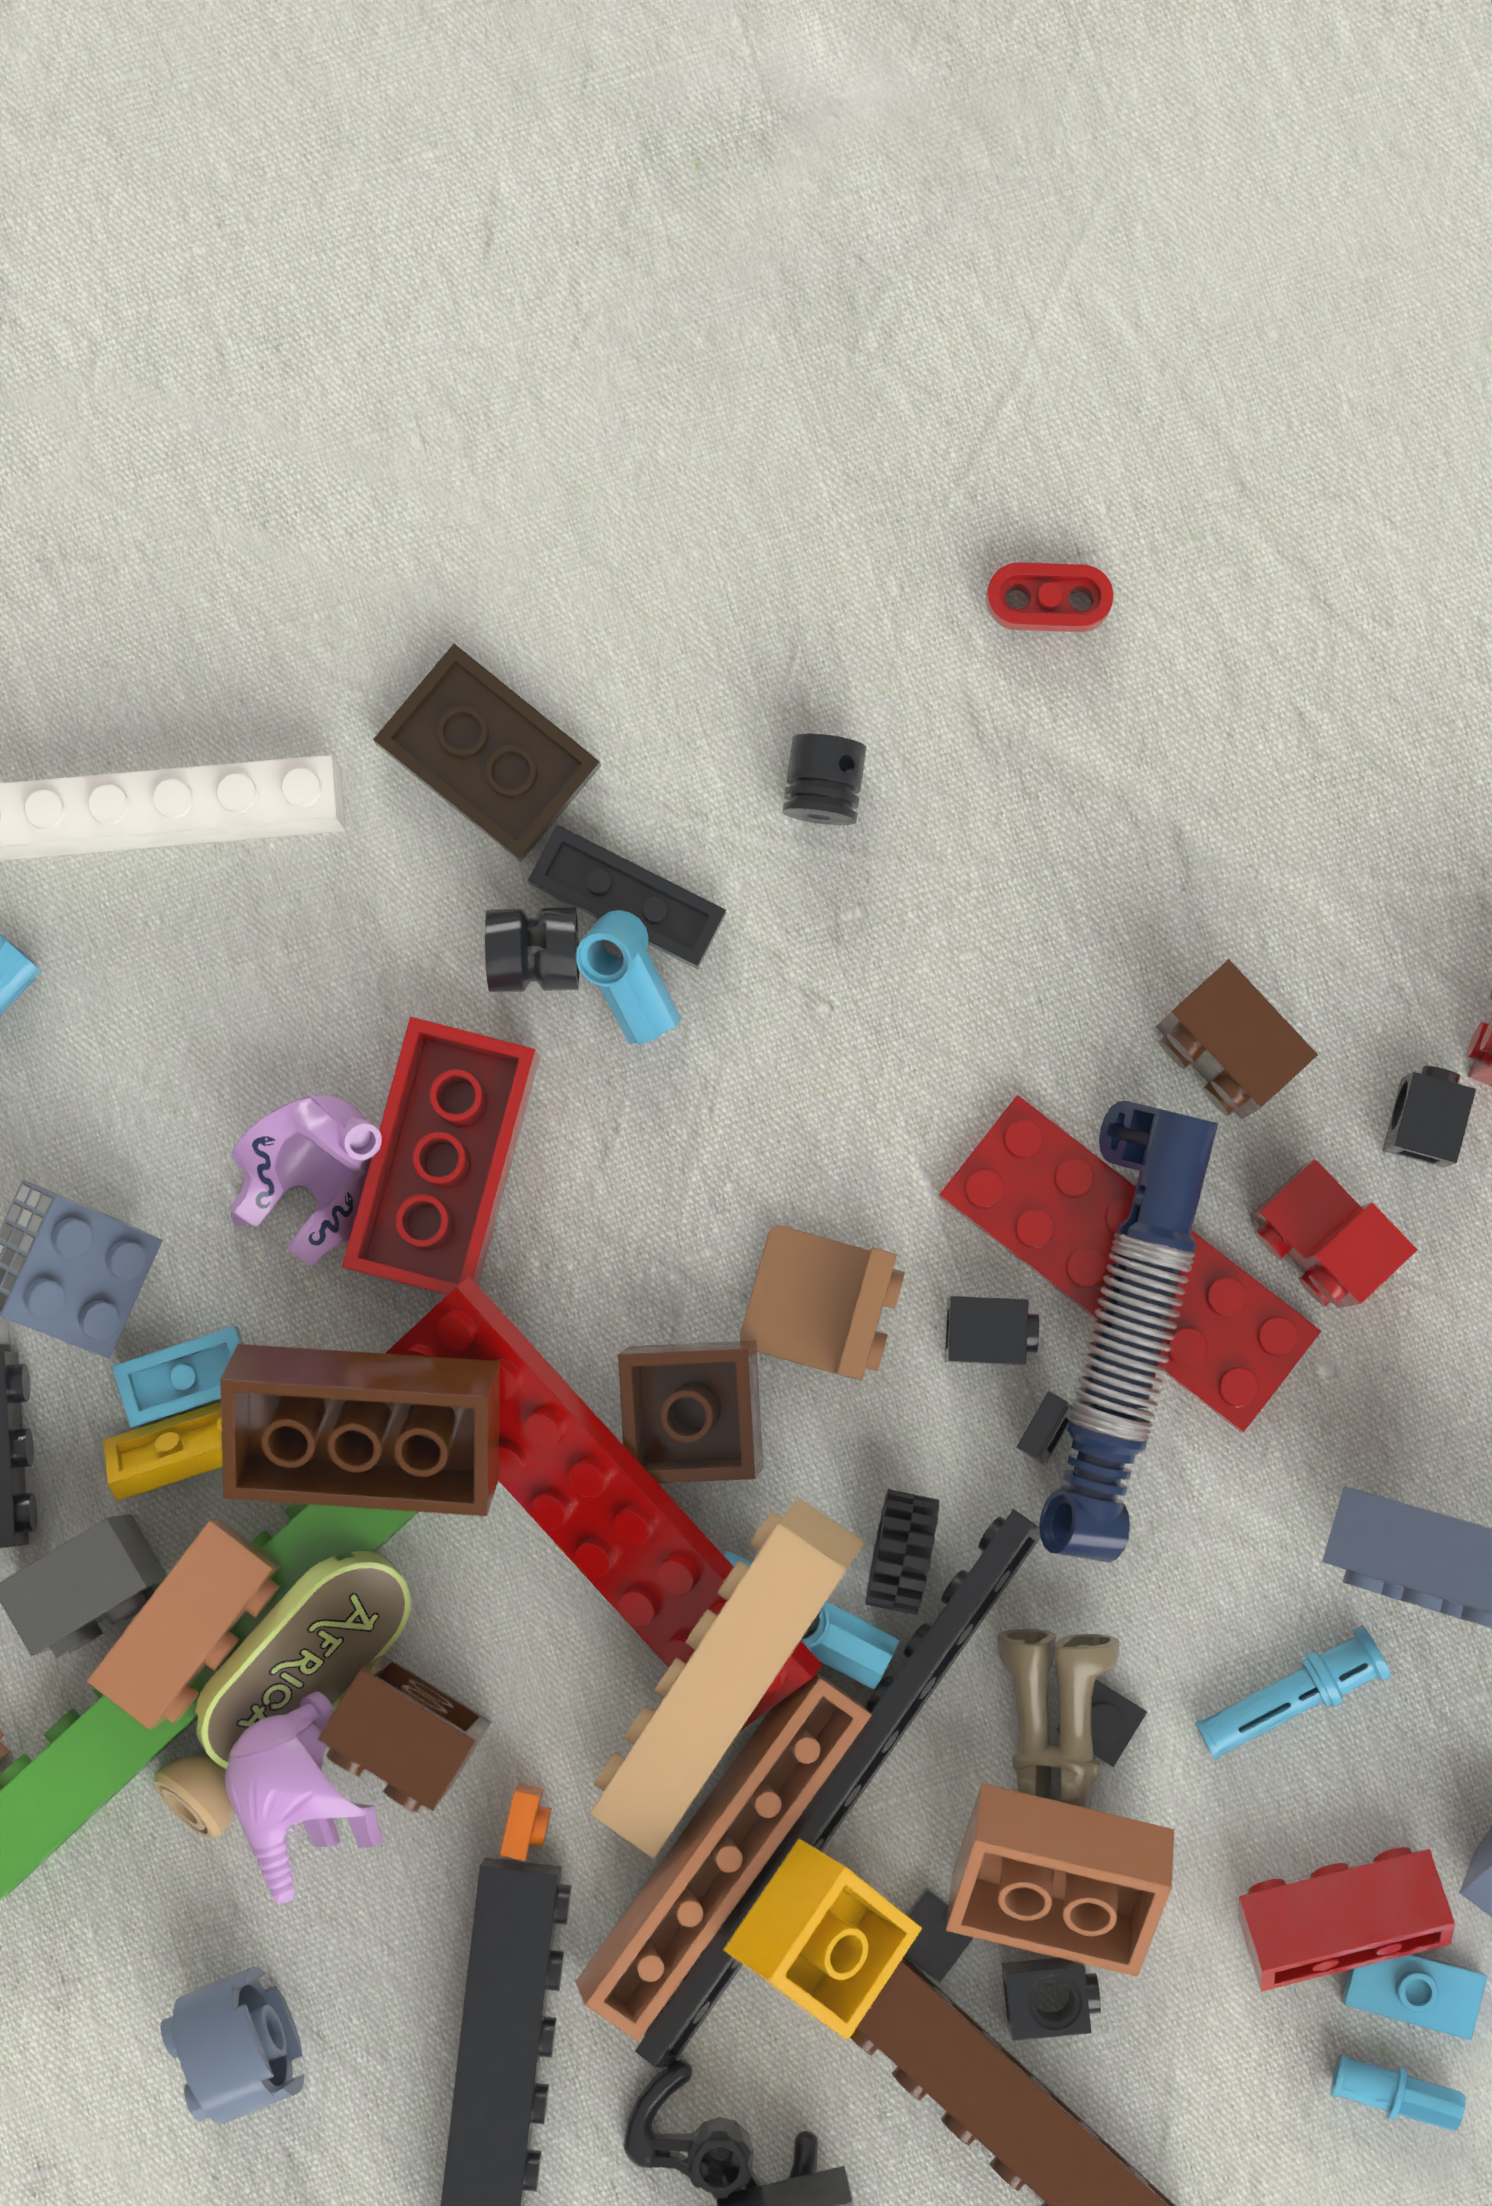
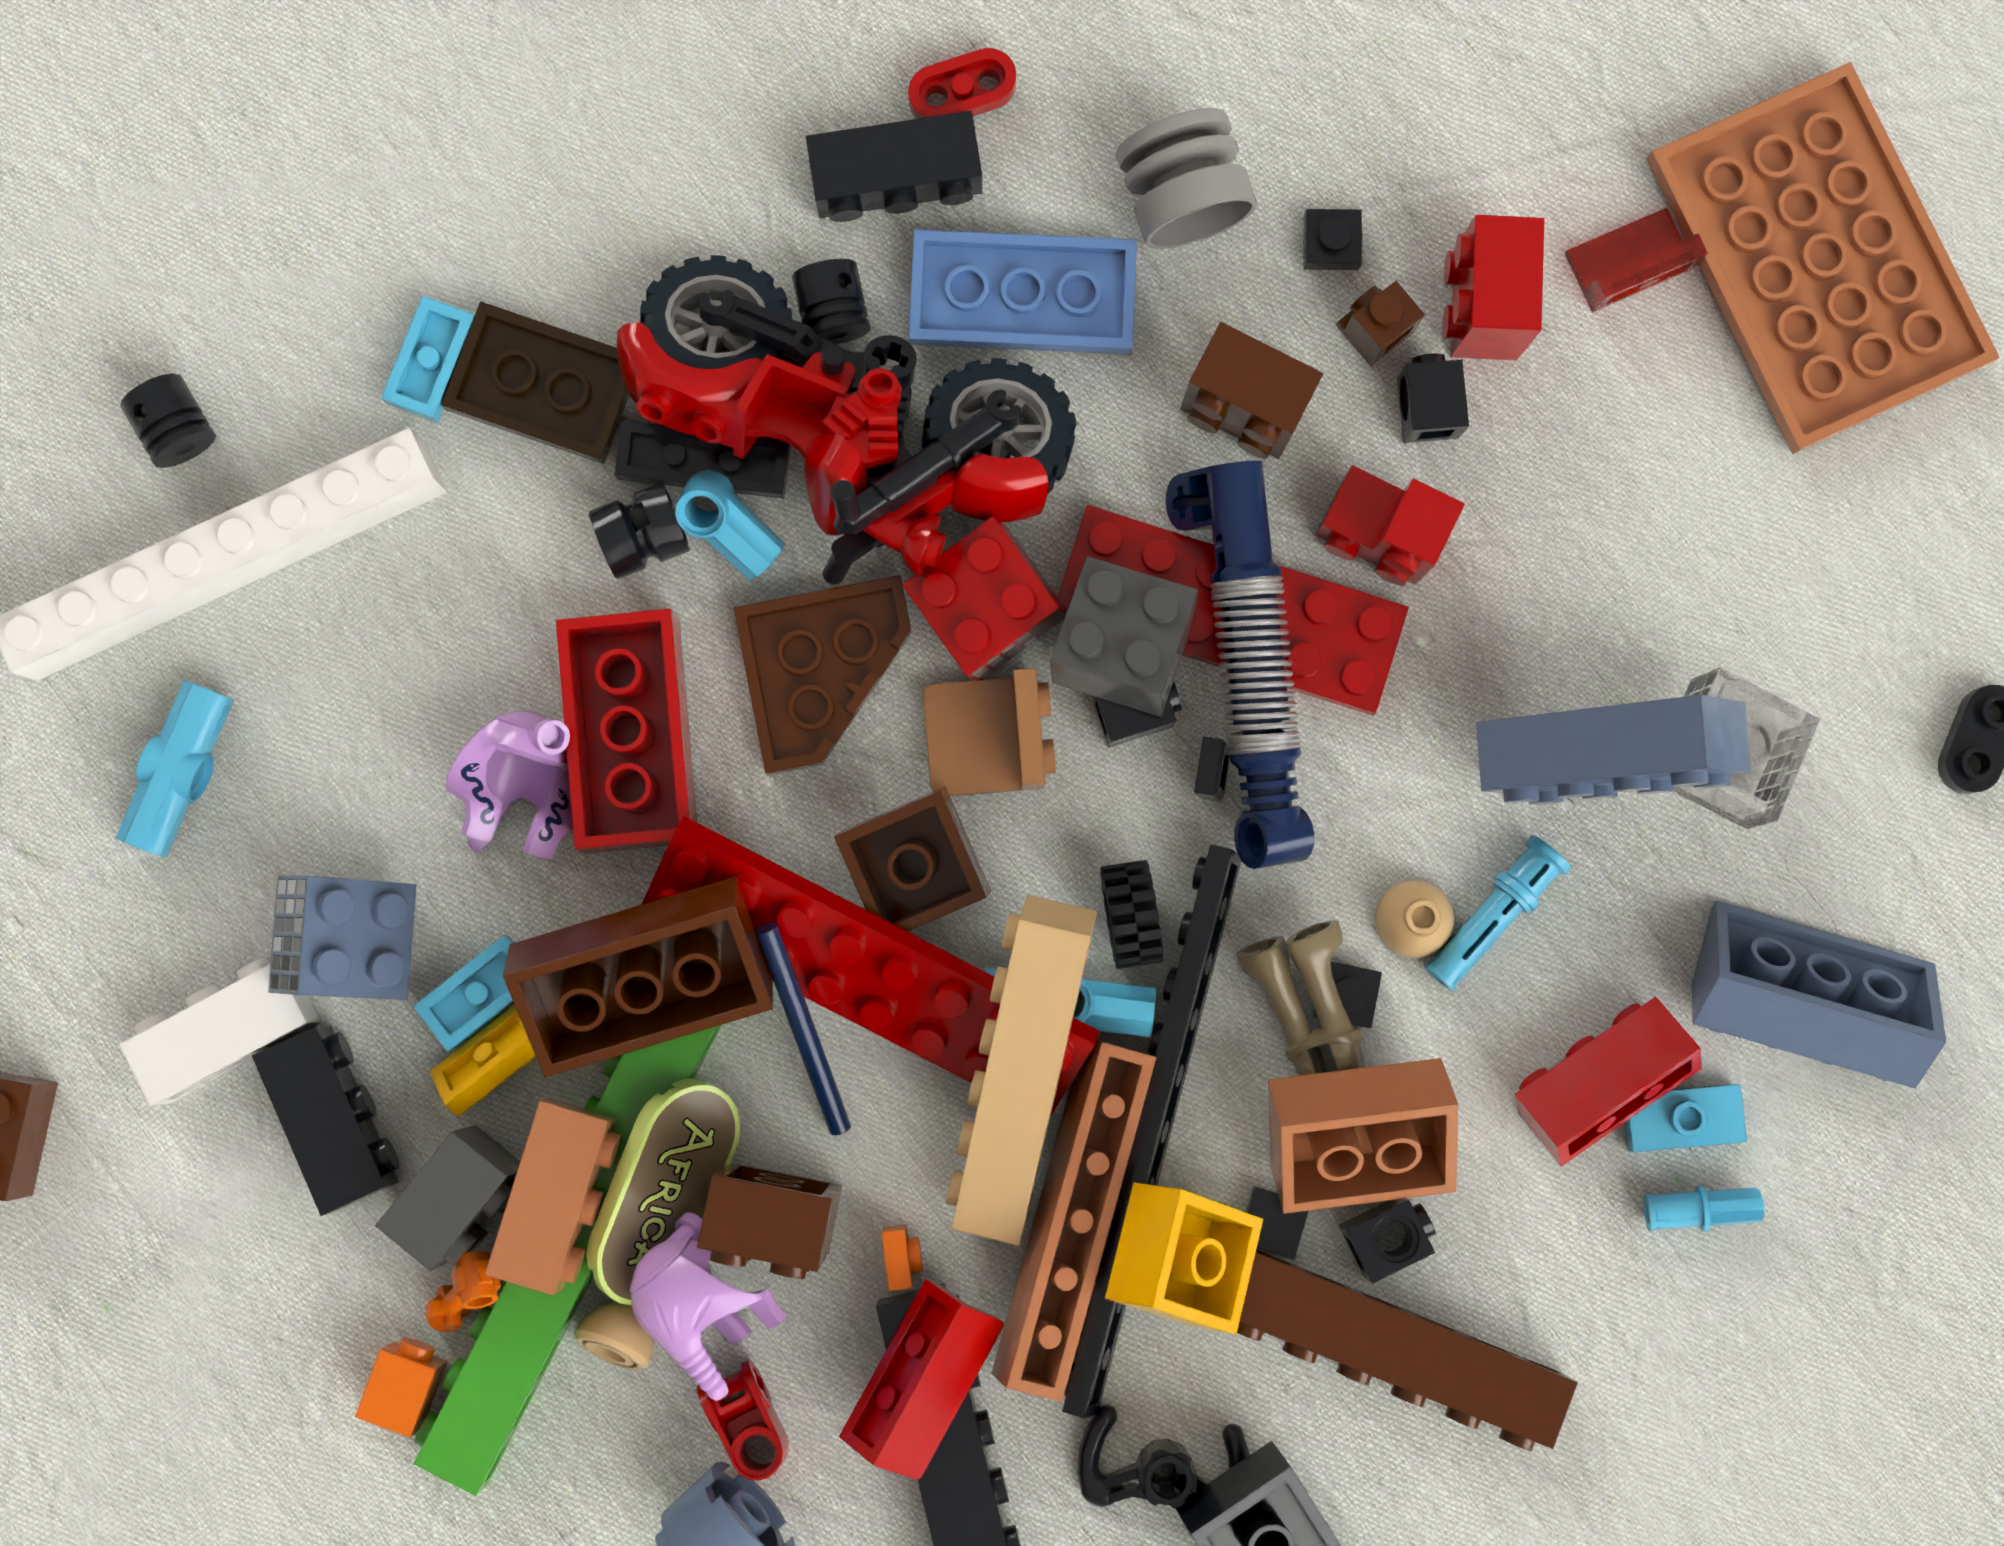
camera: 25 degrees left, 0 degrees up
none -> black piece [120,373,216,468]
none -> medium azure plate [381,295,475,423]
none -> orange bar [425,1251,501,1332]
none -> piece [616,255,1076,585]
none -> red piece [696,1359,789,1481]
none -> reddish brown plate [734,575,912,776]
none -> dark blue bar [755,923,851,1135]
none -> black brick [805,111,982,222]
none -> red panel [839,1279,1004,1480]
none -> red brick [902,516,1068,681]
none -> medium blue plate [909,230,1137,355]
none -> dark grey brick [1050,556,1198,717]
none -> light grey wheel [1116,108,1258,249]
none -> black plate [1303,209,1362,270]
none -> reddish brown brick [1336,280,1425,366]
none -> tan brick [1375,880,1455,959]

